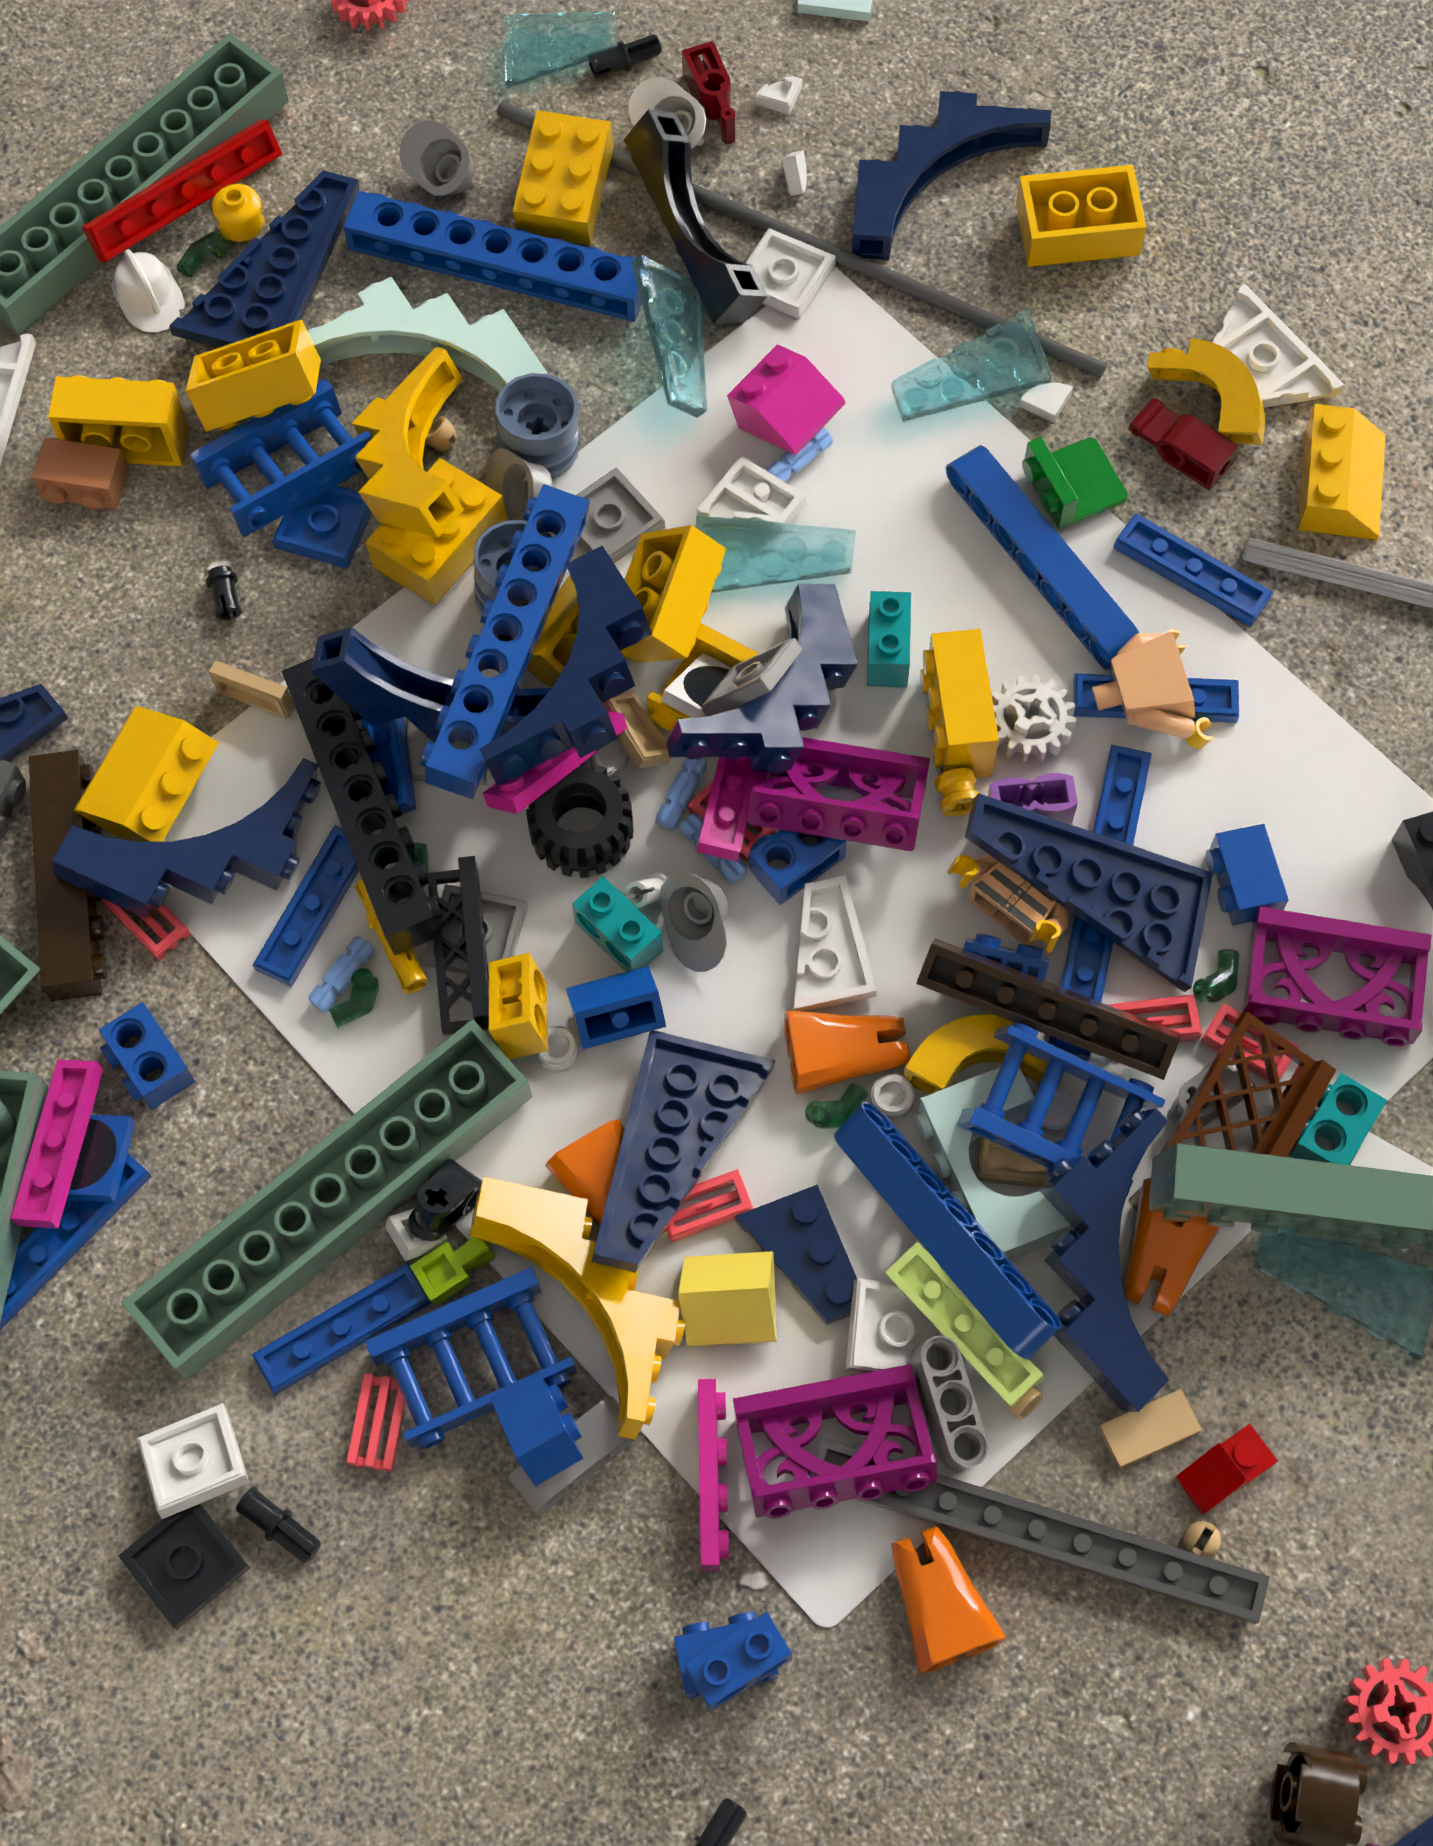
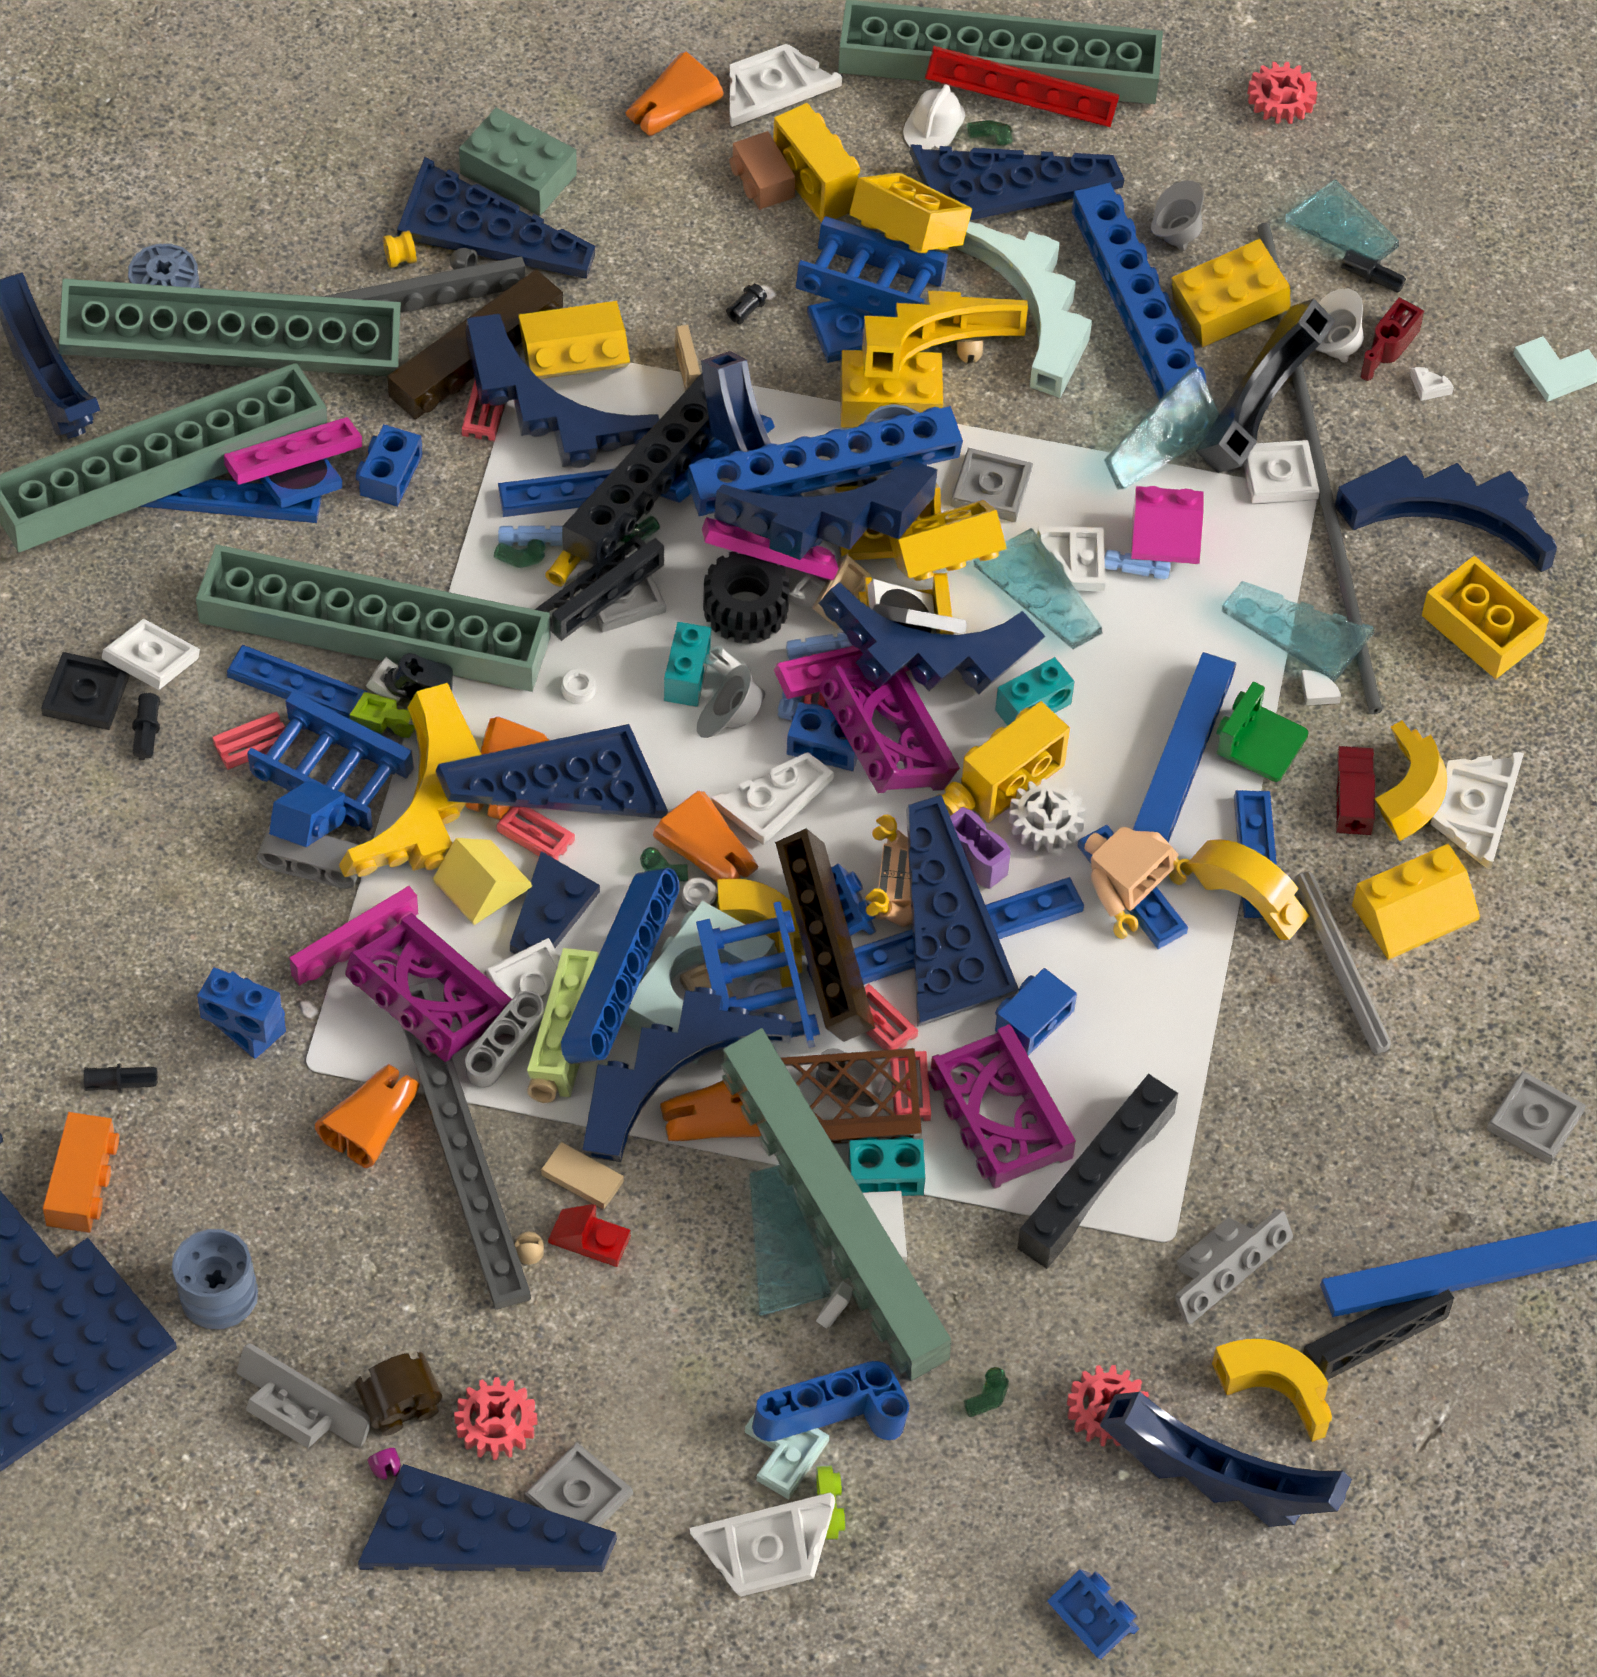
camera: 50 degrees right, 10 degrees down
yellow head [212,184,265,242] -> none
light grey piece [485,448,553,521] -> none
yellow brick [489,953,548,1060] -> none
sand blue wheel [495,373,579,479] -> none
blue brick [566,966,666,1050] -> none
white tile [782,150,807,196] -> none
clear green arm [1193,949,1239,1003] -> none
none -> yellow arch [1187,839,1309,940]

